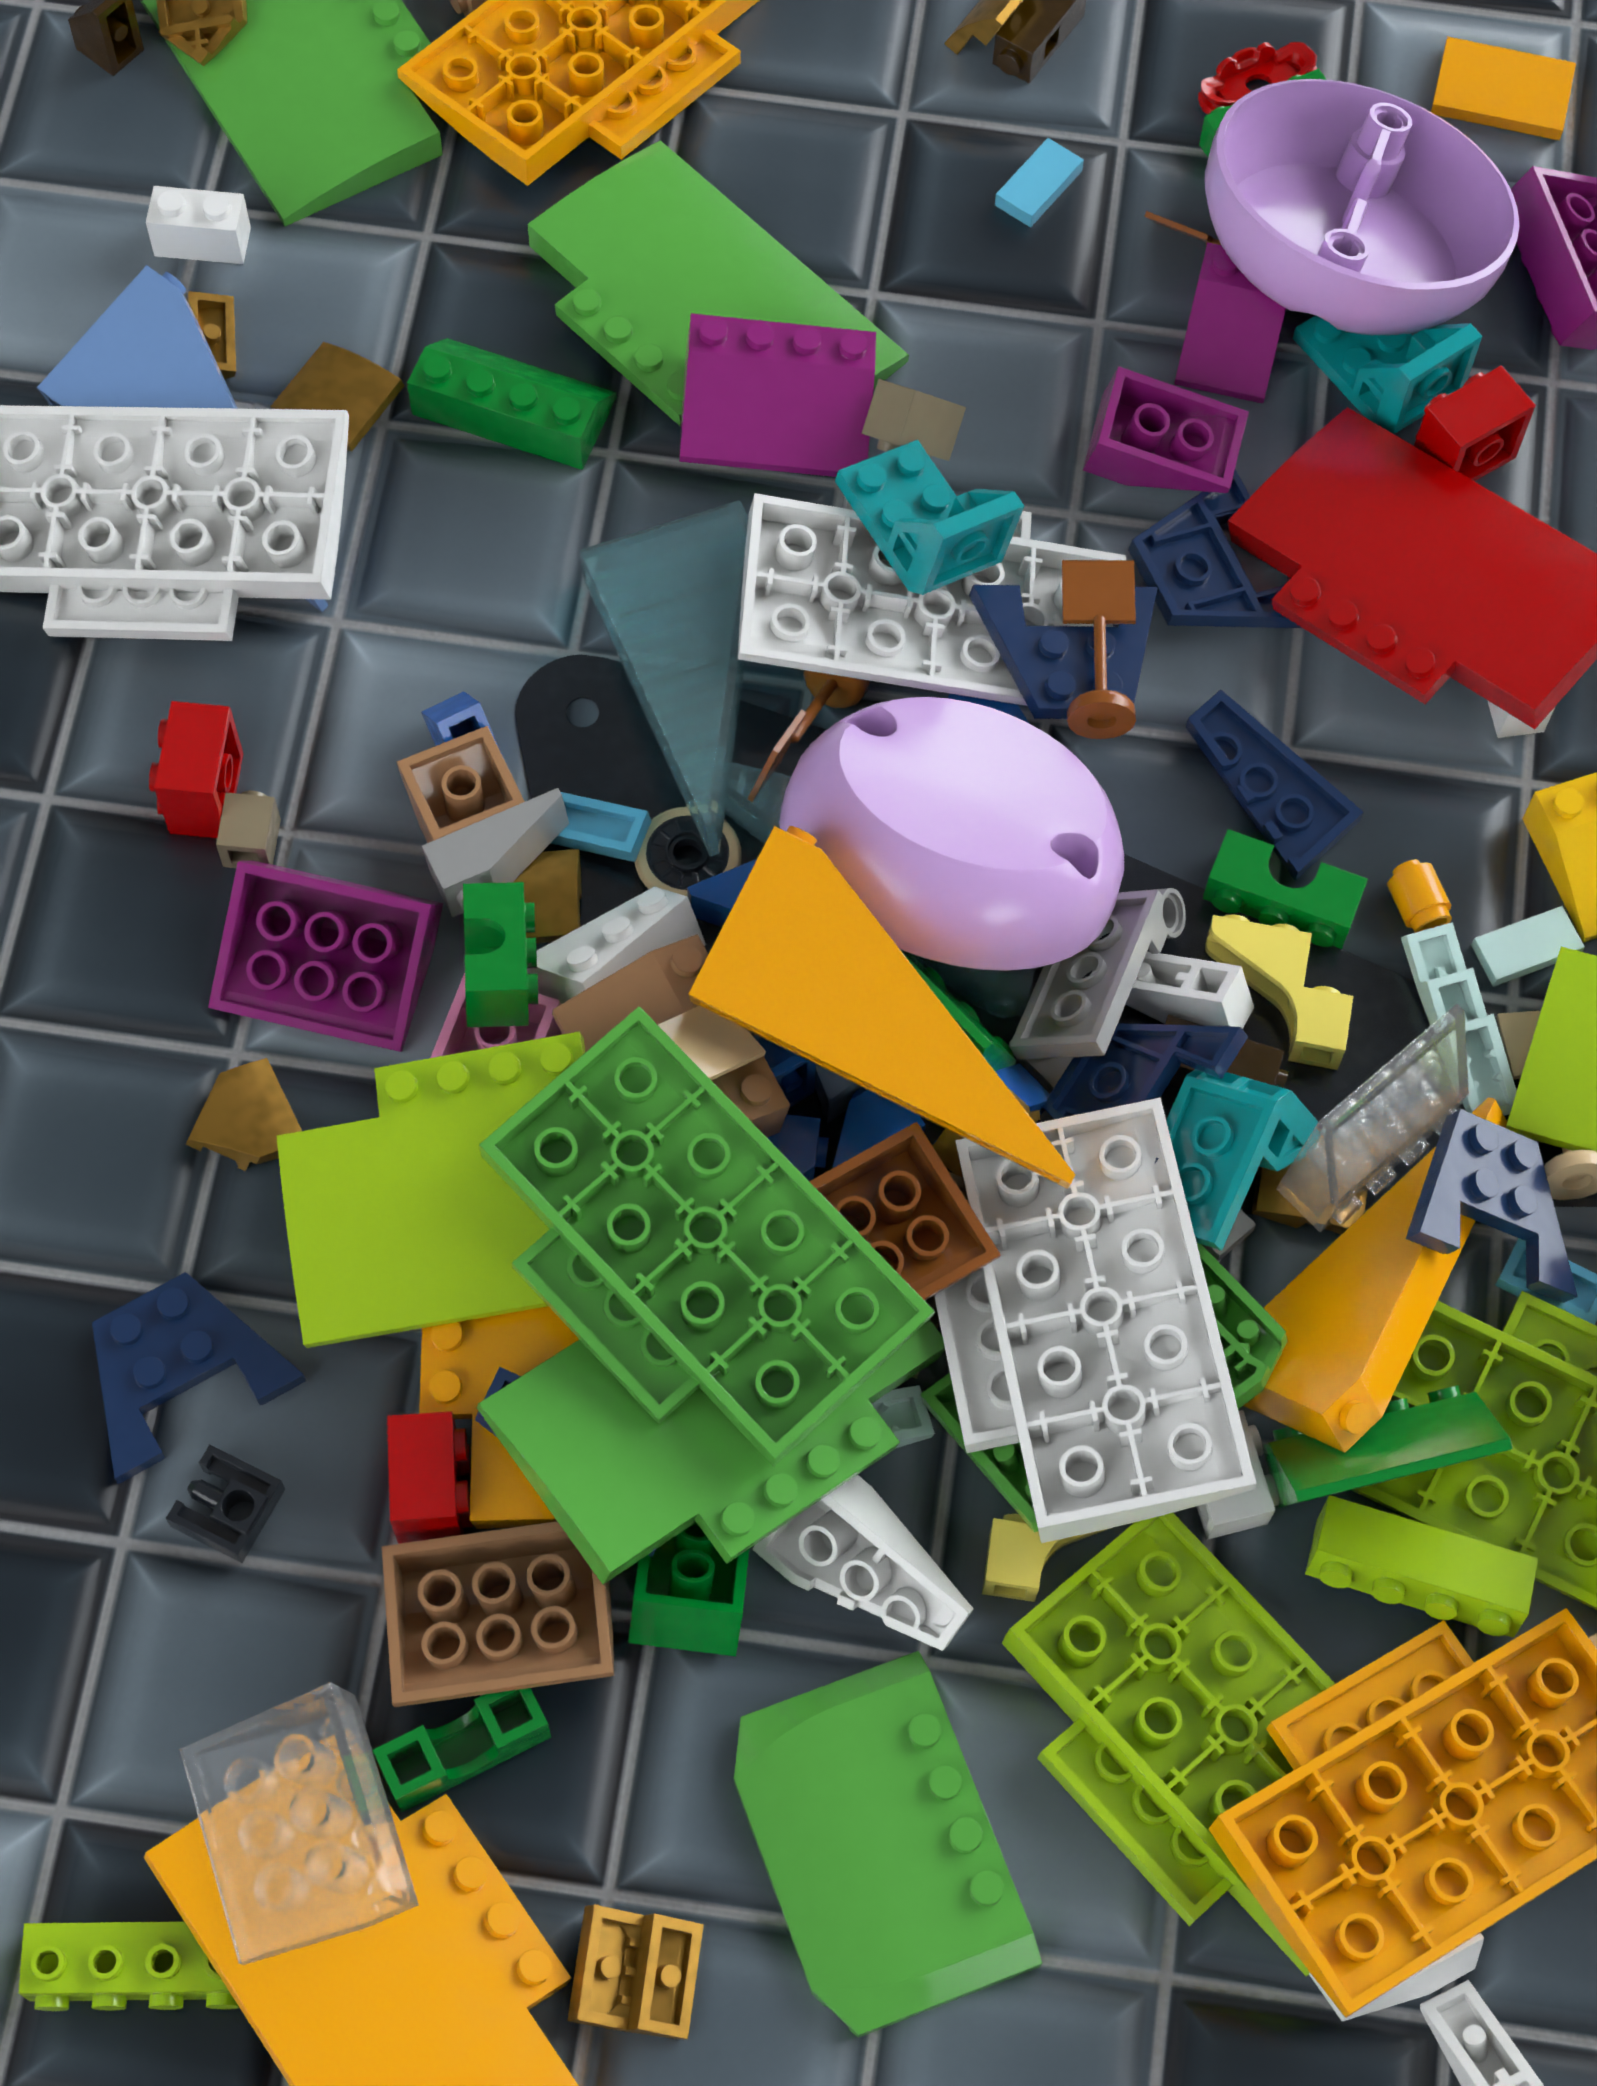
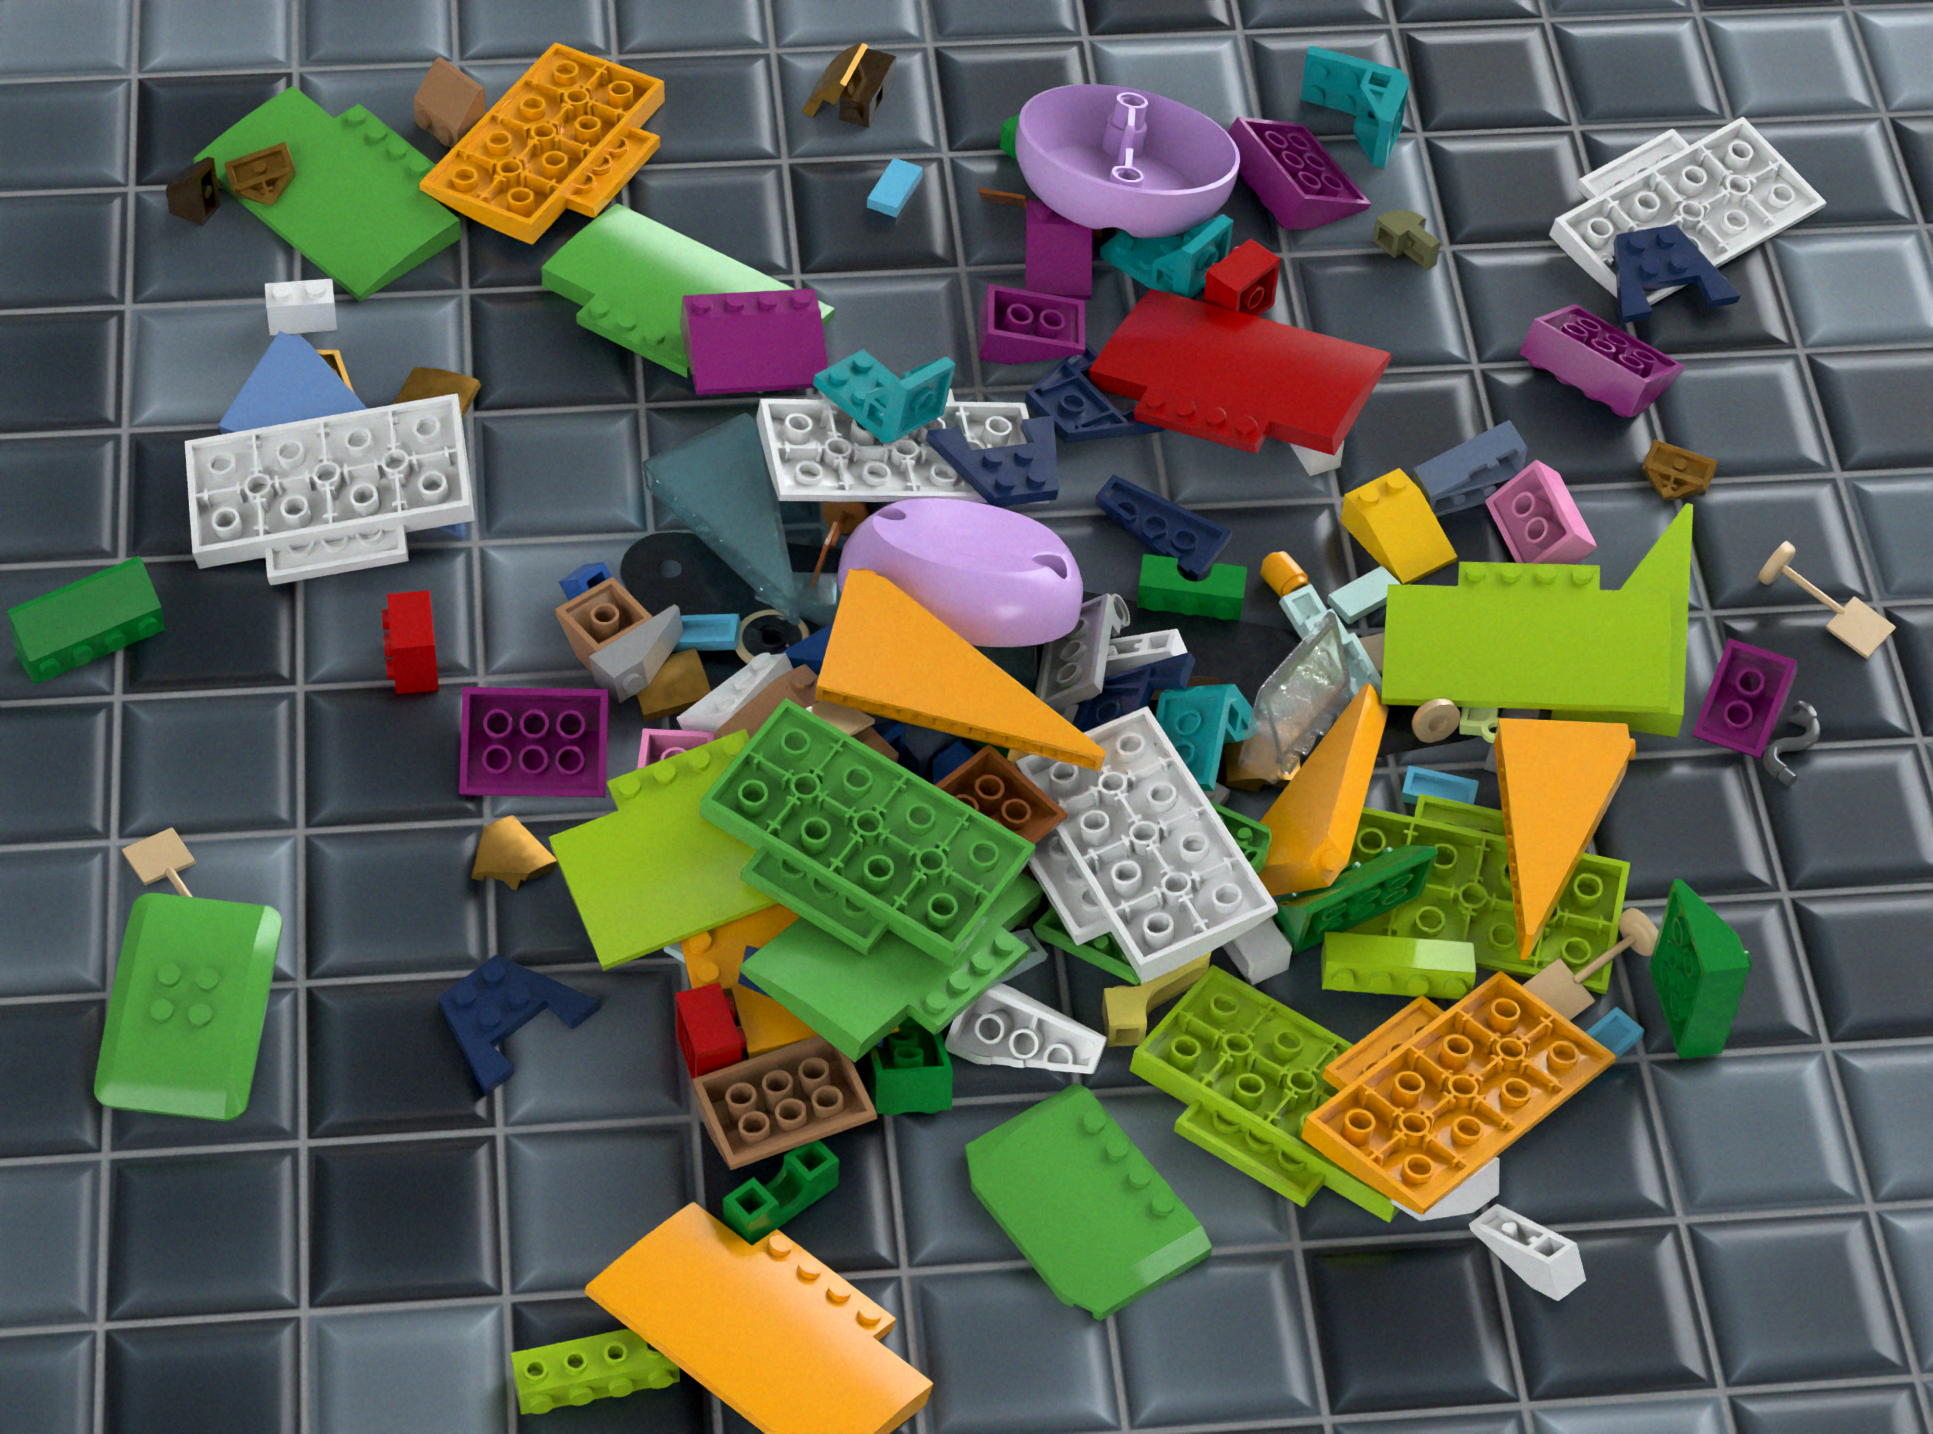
camera: 15 degrees left, 15 degrees down
black brick [166,1444,285,1563] -> none
clear slope [179,1682,419,1965] -> none
dark tan brick [216,790,281,868] -> none
green slope [407,338,617,470] -> none
green arch [463,882,538,1027] -> none
pearl gold slope [567,1904,704,2040] -> none
dark tan brick [862,379,966,461] -> none
dark orange piece [1062,560,1136,739] -> none
red piece [1198,42,1318,115] -> none
light yellow arch [1205,914,1353,1070] -> none
wing [1406,1109,1578,1303] -> none
light orange tile [1431,36,1576,141] -> none

